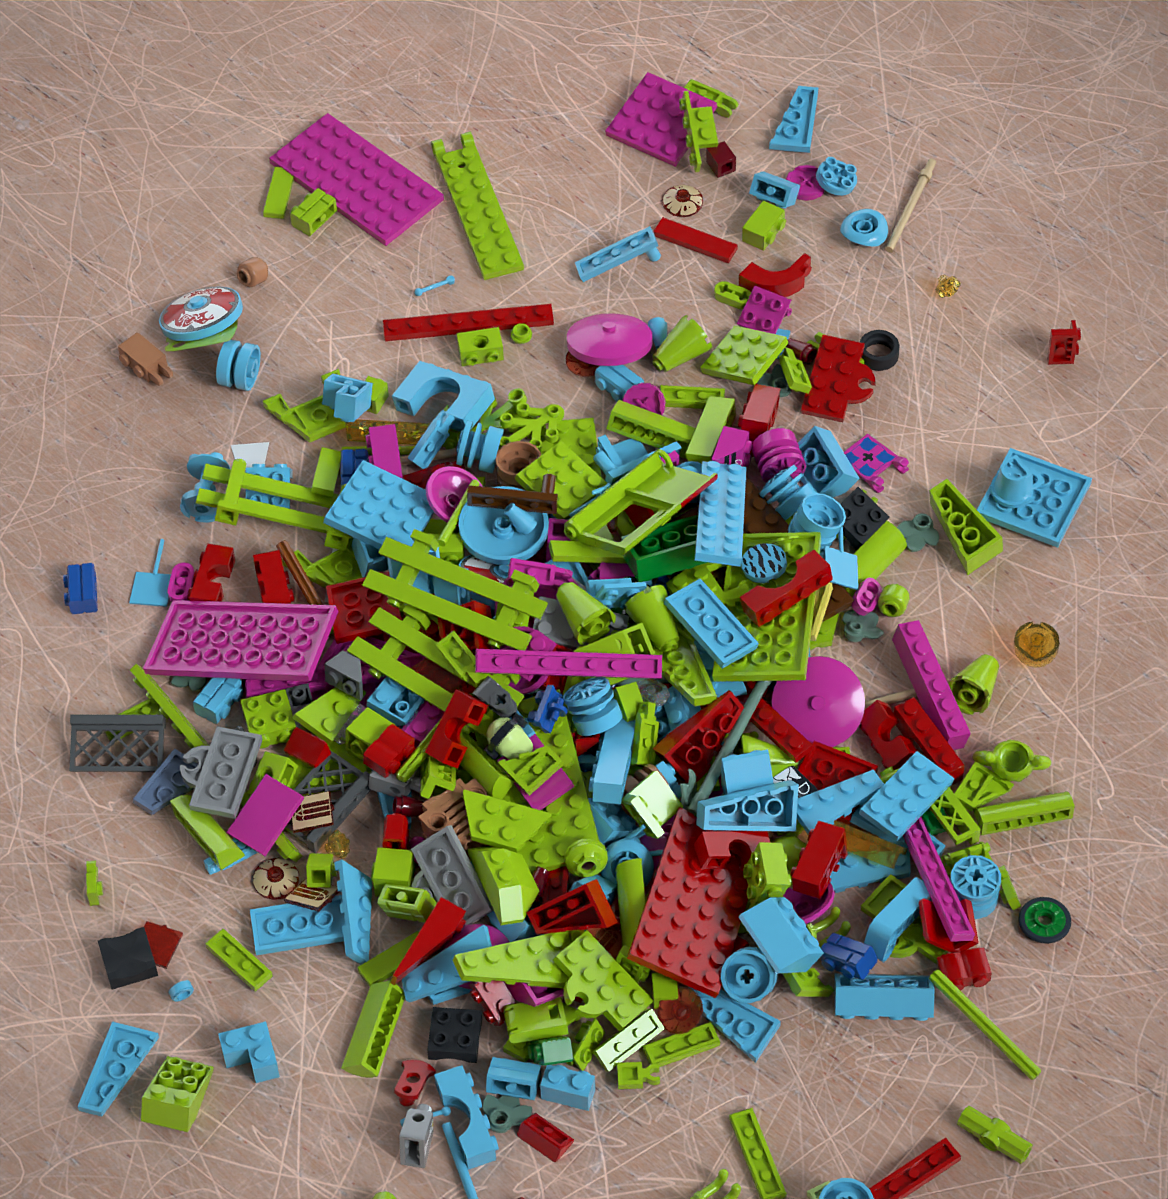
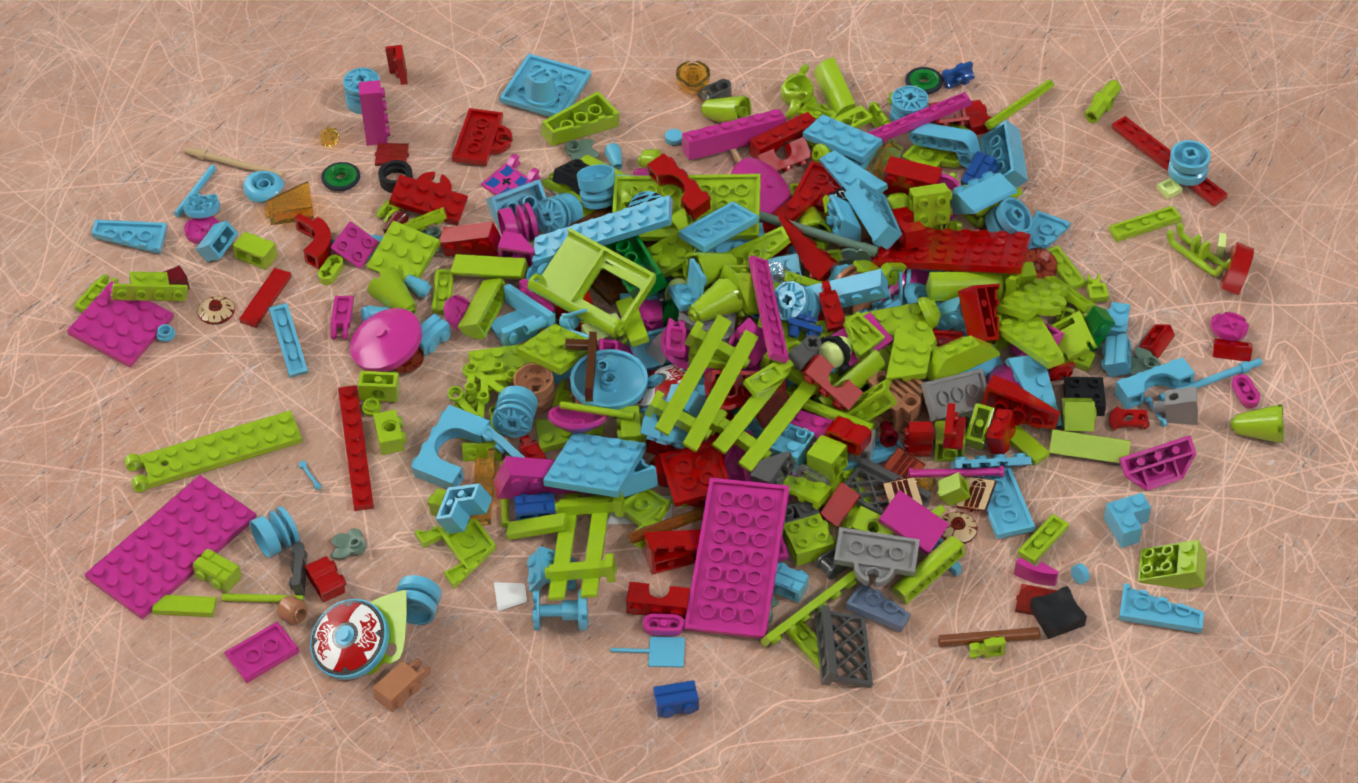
camera: 95 degrees left, 5 degrees down
none -> medium azure plate [156,324,175,342]
none -> medium azure bar [174,165,217,217]
none -> lime bar [221,593,304,603]
none -> dark pink tile [224,622,300,684]
none -> medium azure wheel [249,506,300,558]
none -> clear yellow slope [265,181,314,225]
none -> dark grey hinge [289,541,308,596]
none -> red brick [305,556,347,603]
none -> green wheel [321,162,360,191]
none -> dark pink hinge [331,296,354,339]
none -> sand green plate [331,528,366,559]
none -> medium azure wheel [343,68,380,114]
none -> dark pink wedge [358,80,390,146]
none -> lime brick [358,371,400,402]
none -> clear red piece [375,143,409,166]
none -> medium azure cone [404,274,432,298]
none -> red plate [452,108,513,166]
none -> medium azure cone [604,143,623,170]
none -> medium azure tile [665,129,682,146]
none -> dark grey piece [697,79,732,102]
none -> red hinge [819,280,845,332]
none -> clear red piece [883,446,925,479]
none -> dark pink bar [908,466,1004,478]
none -> dark orange axle [938,627,1040,647]
none -> blue hips [942,61,975,89]
none -> red bracket [943,403,966,450]
none -> red brick [987,409,1016,454]
none -> dark pink slope [1014,557,1059,586]
none -> lime head [1061,398,1097,431]
none -> dark pink wedge [1119,435,1197,491]

